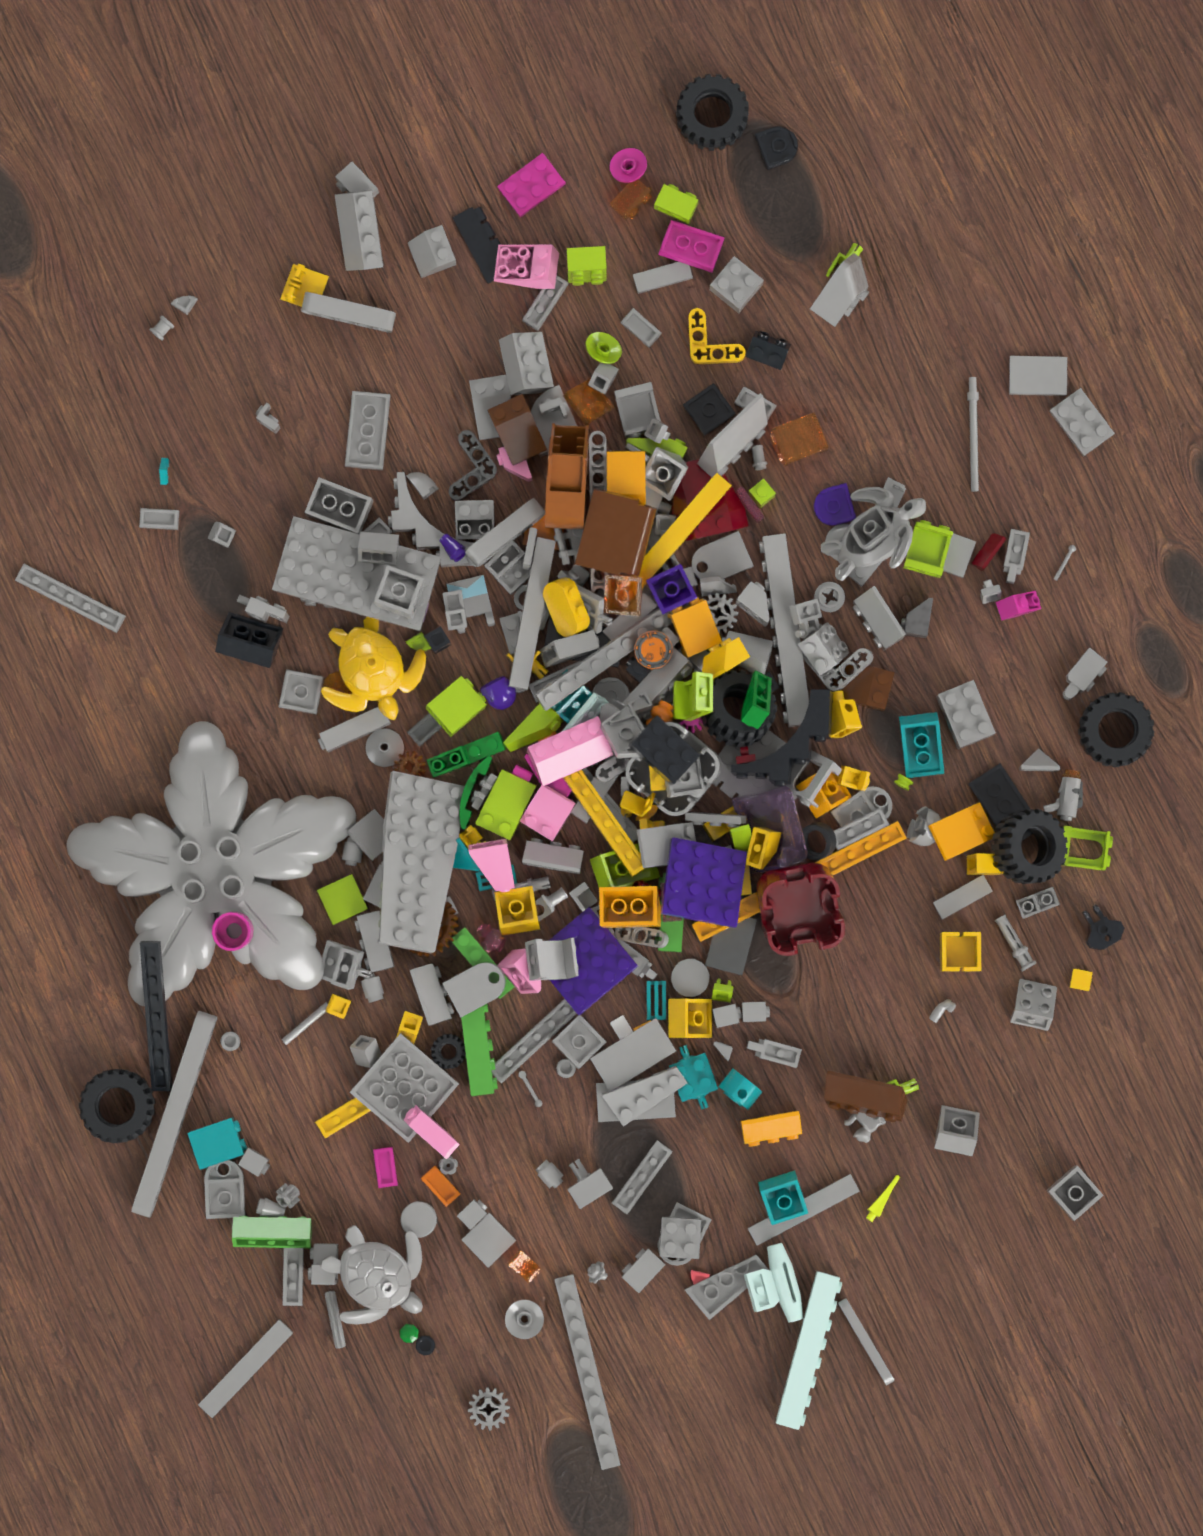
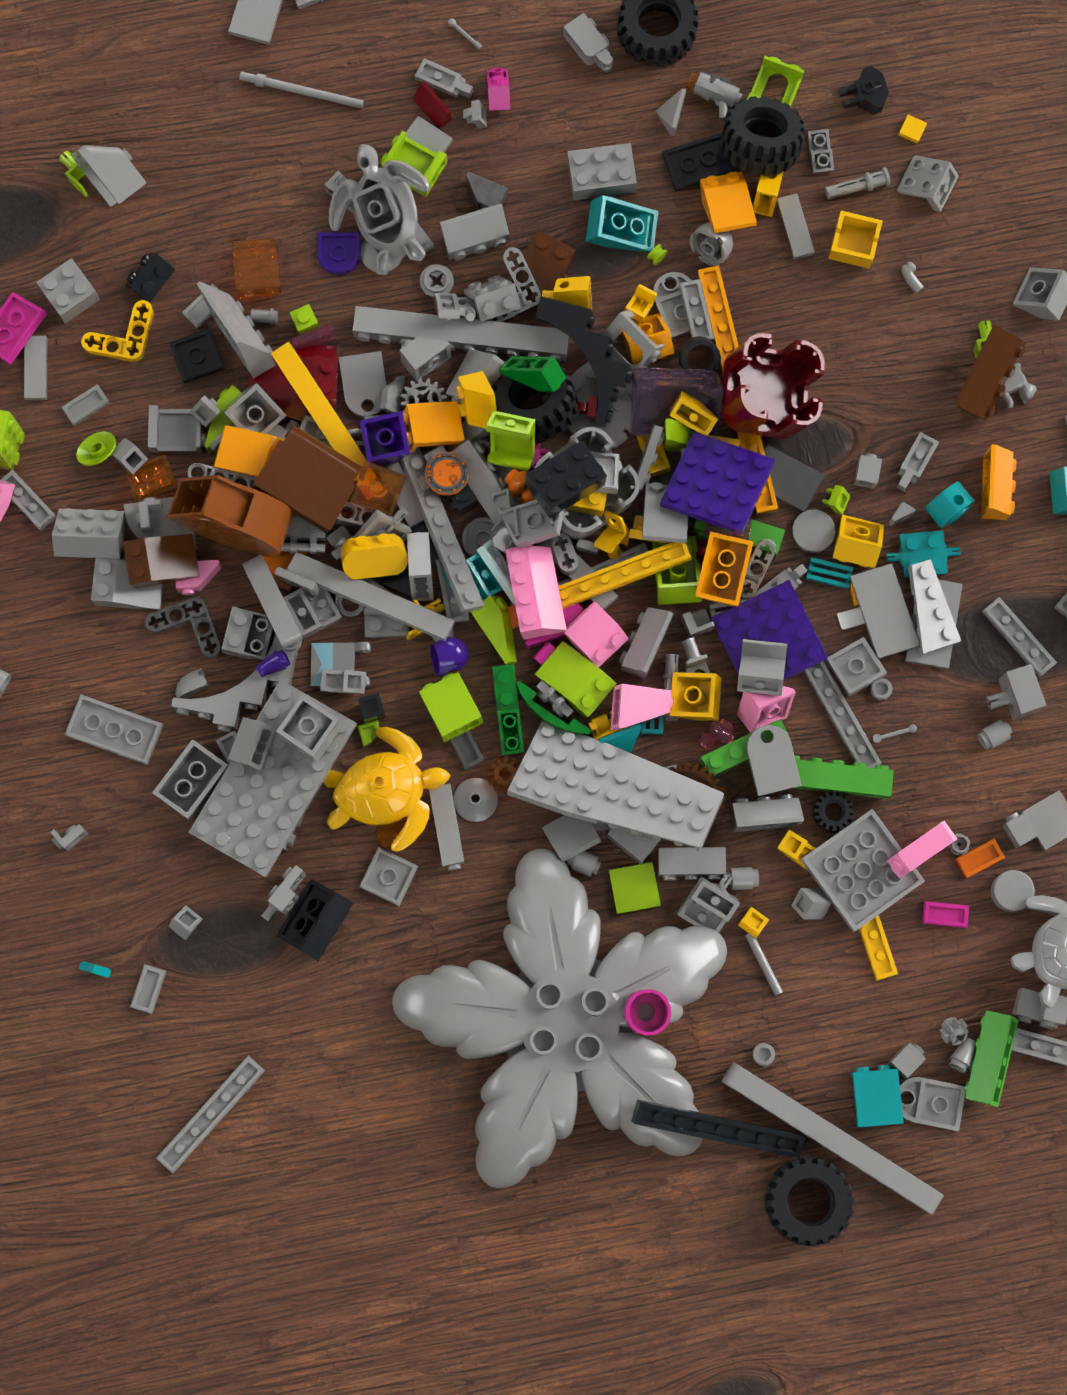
camera: 80 degrees left, 5 degrees down
light grey brick [712,1004,742,1028] -> none

